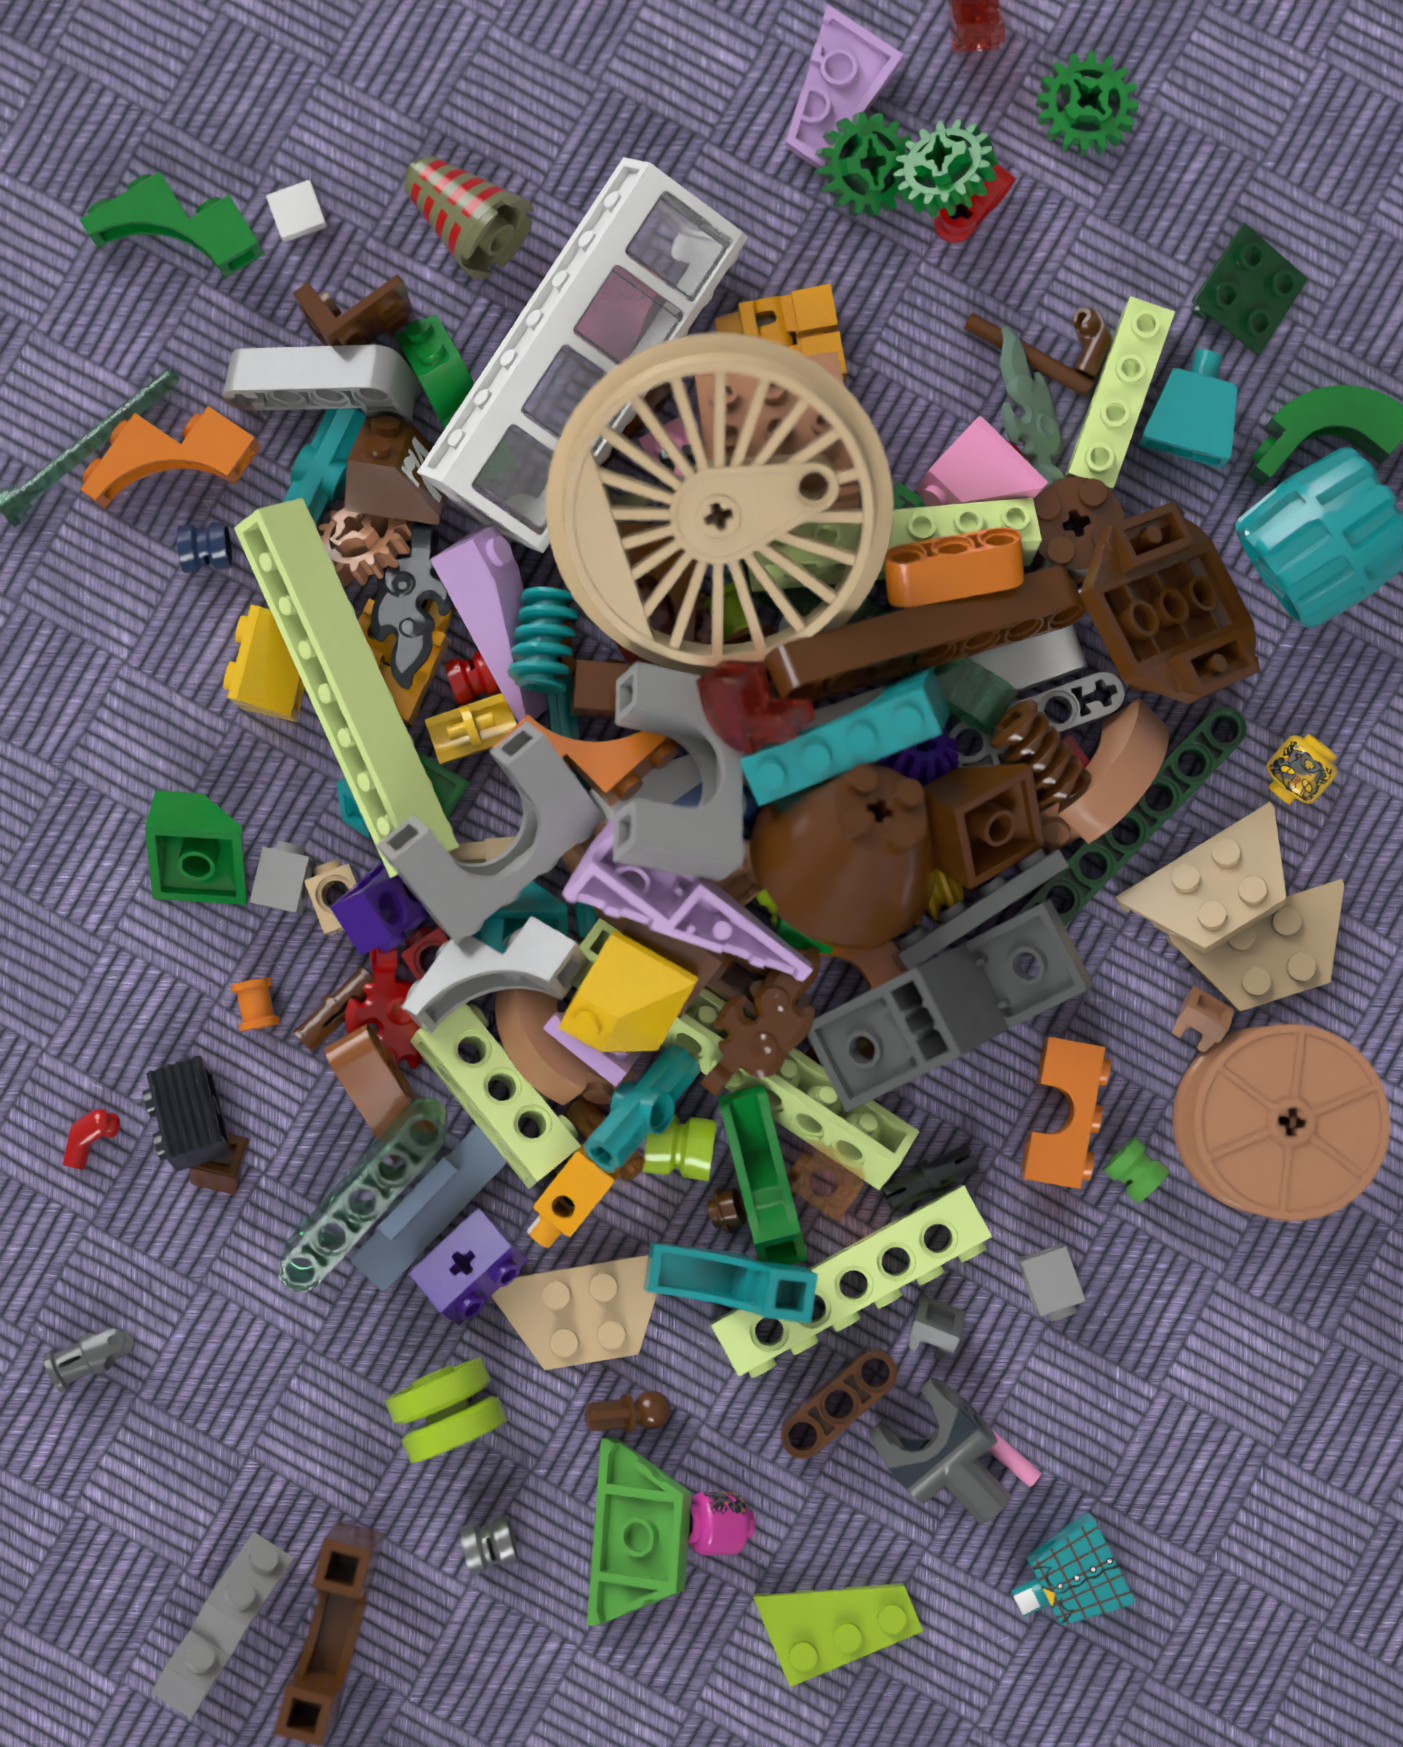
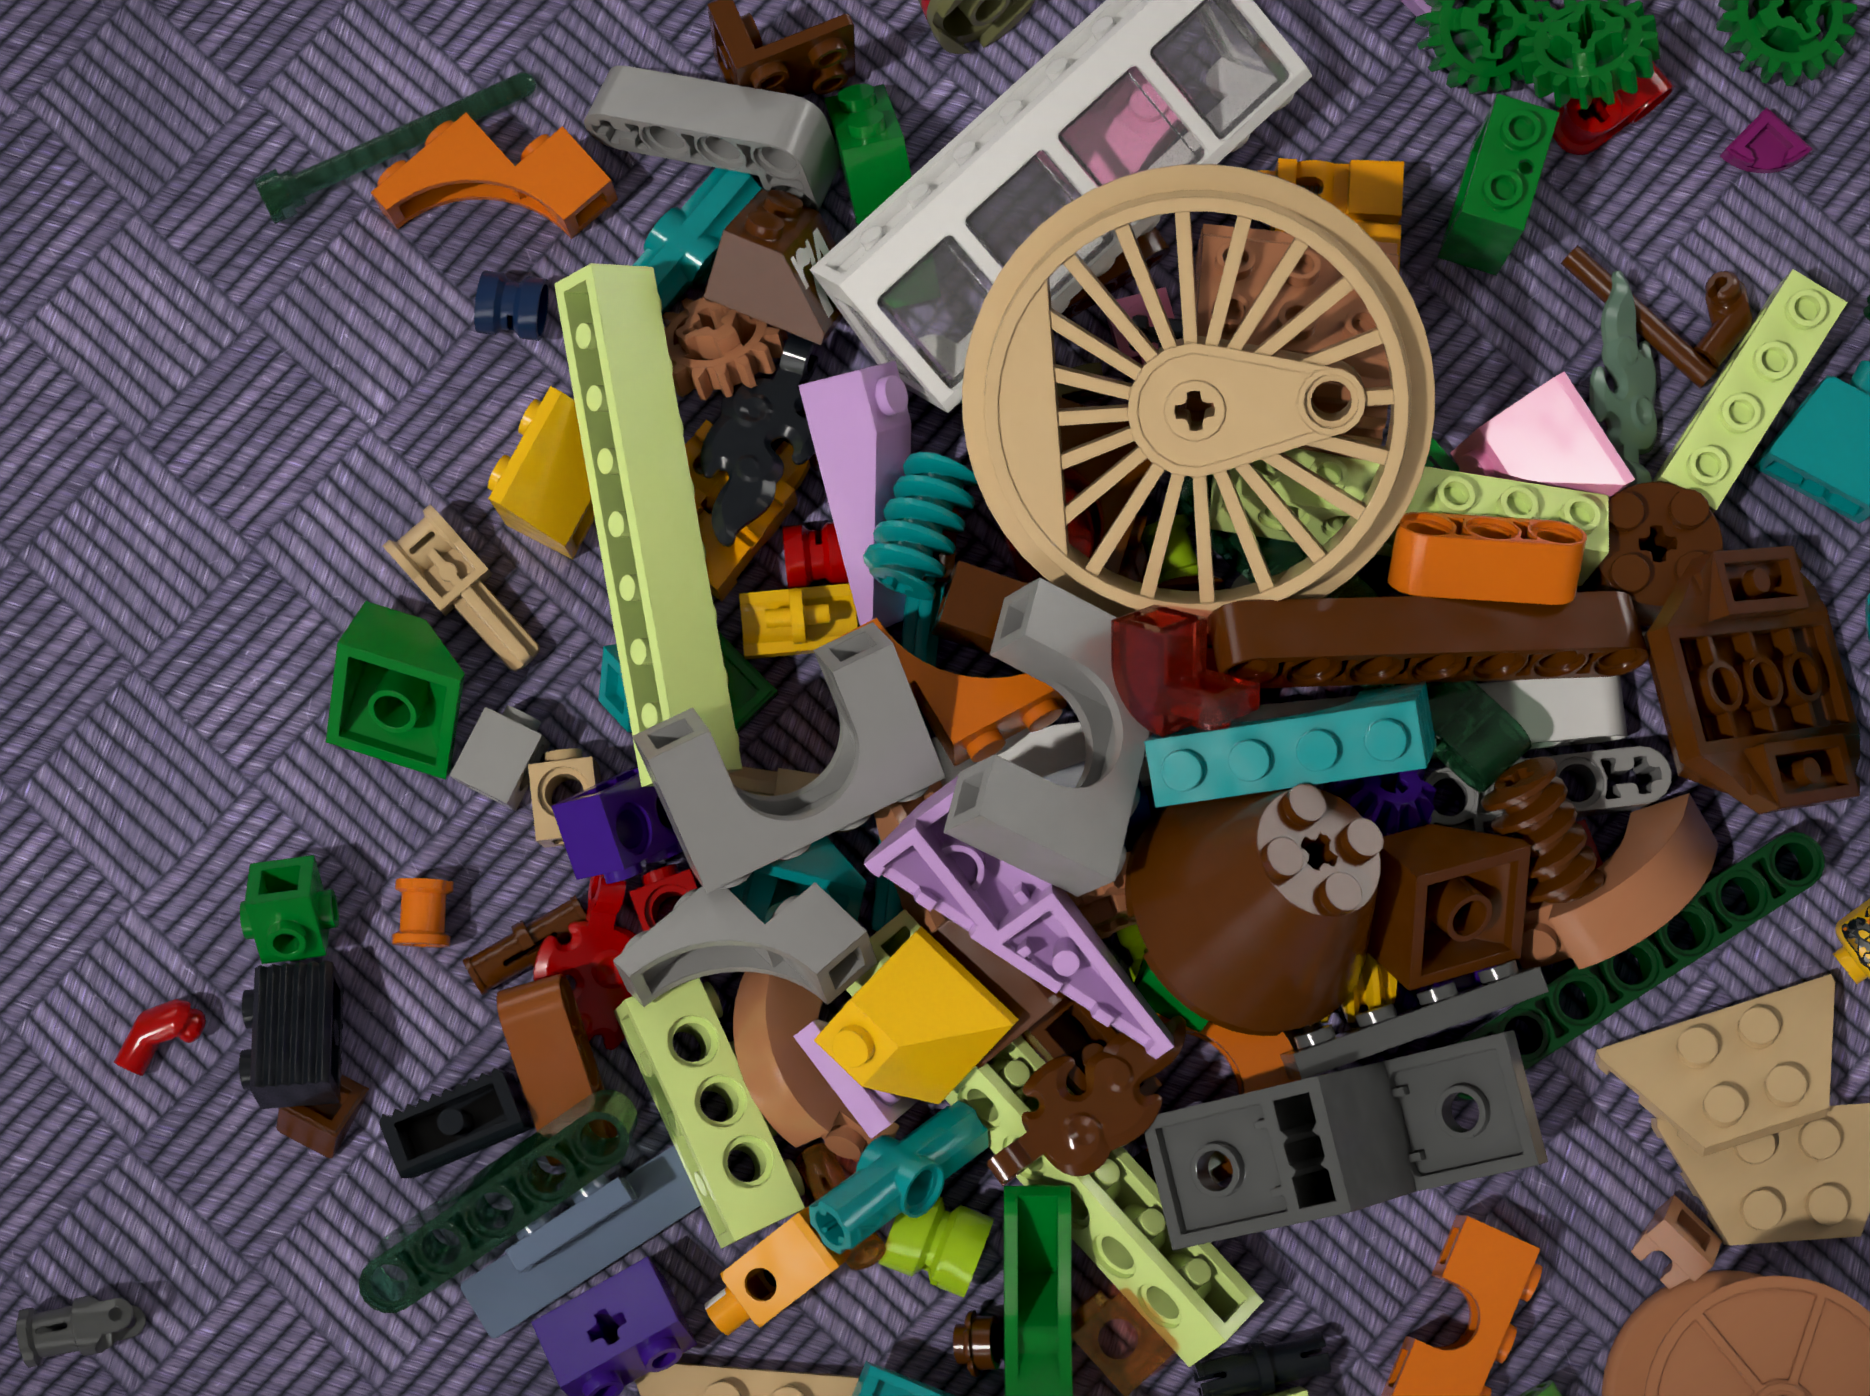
camera: 10 degrees right, 5 degrees down
none -> green brick [240,855,339,964]
none -> black brick [379,1068,534,1179]
none -> tan connector [382,504,540,672]
none -> green window [1437,93,1559,276]
none -> magenta tile [1720,107,1812,174]

